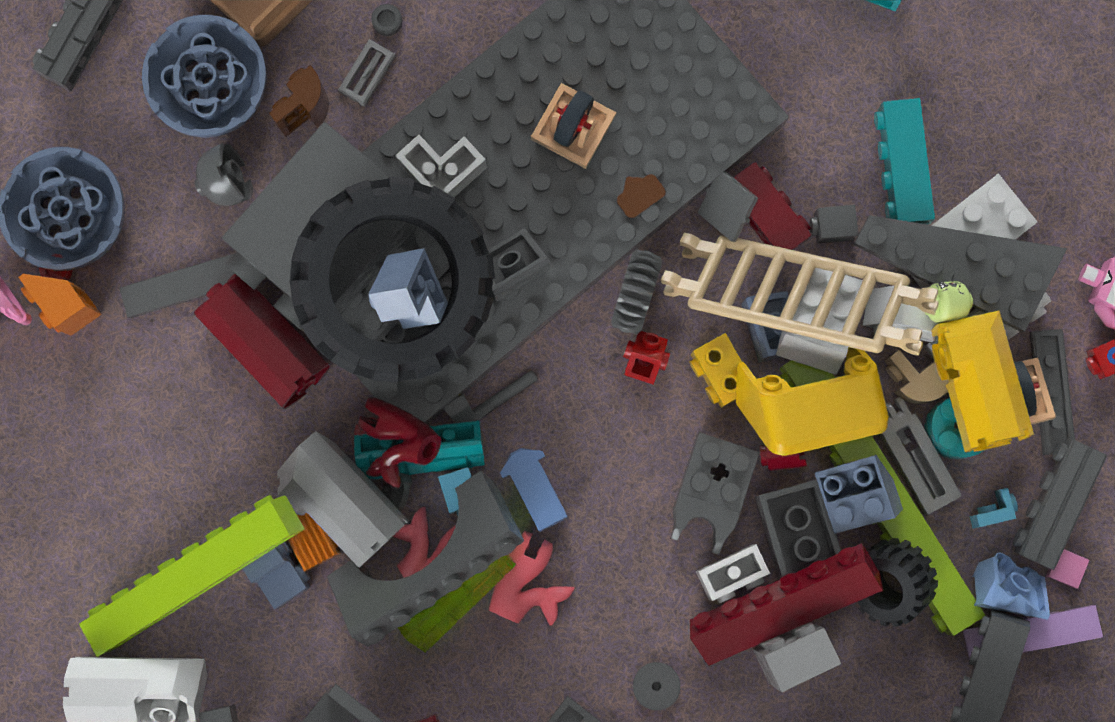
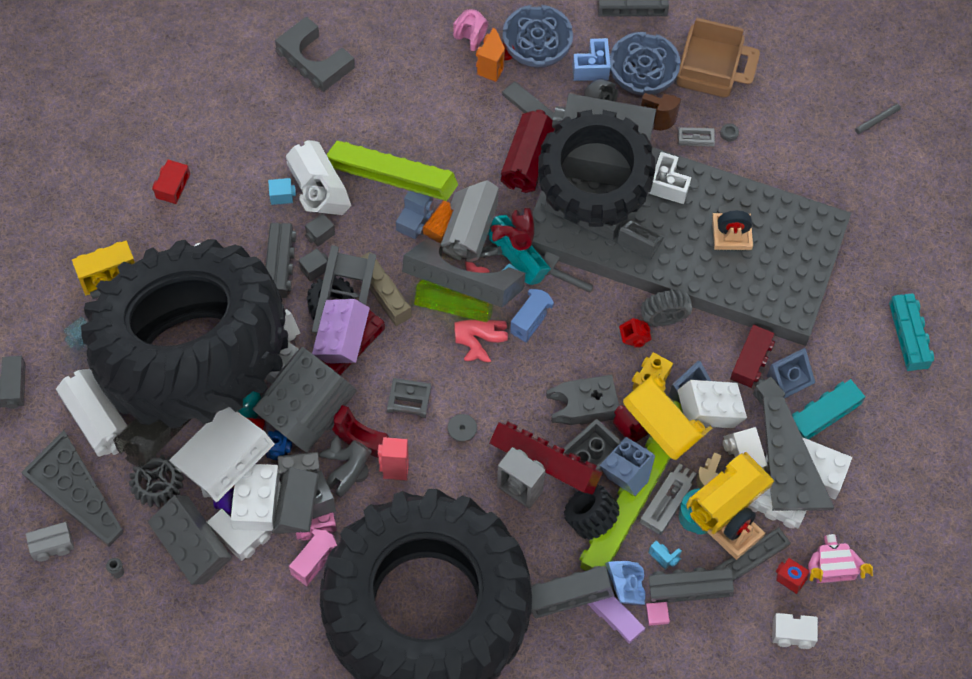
camera: 60 degrees right, 20 degrees down
sand blue brick [369,249,448,329] -> none
reddish brown sticker [617,174,666,218] -> none
tan bar [661,233,939,356] -> none
white brick [696,544,770,603] -> none
dark grey piece [697,171,758,242] -> none
yellowish green head [925,281,973,324] -> none
none -> dark tan brick [361,252,412,326]
none -> light blue brick [572,38,610,81]
none -> sand blue slope [767,348,816,398]

